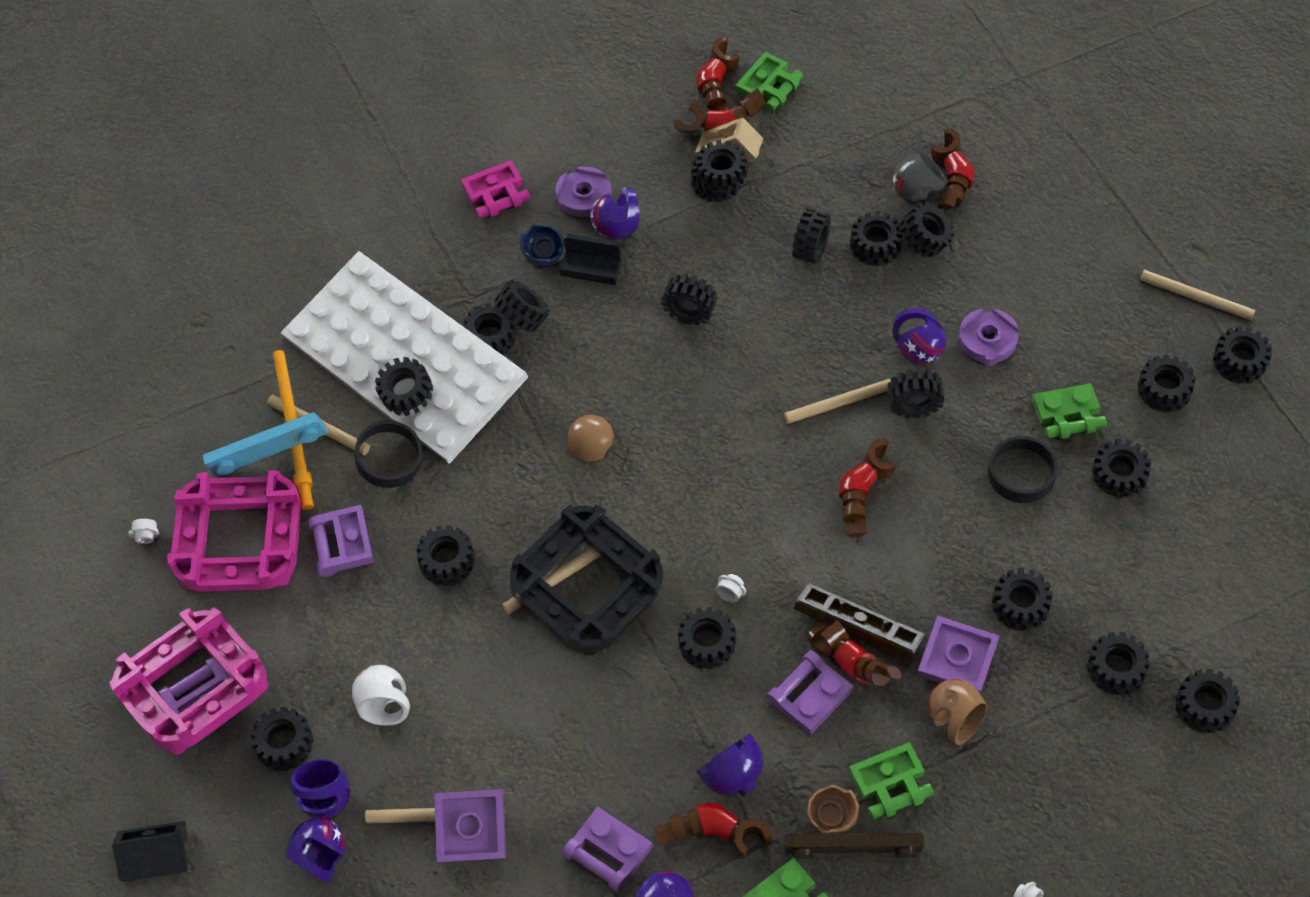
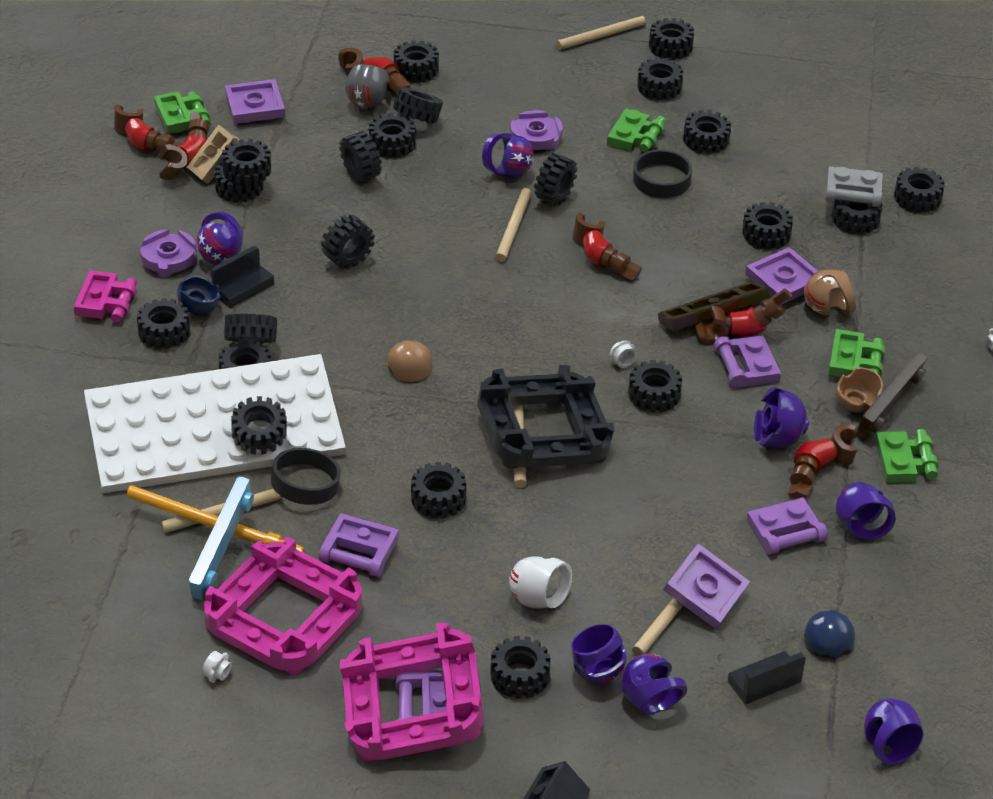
camera: 60 degrees left, 15 degrees down
none -> black tyre [137,298,190,349]
none -> medium lavender plate [225,79,285,124]
none -> black tyre [394,40,439,83]
none -> light grey plate [825,166,883,207]

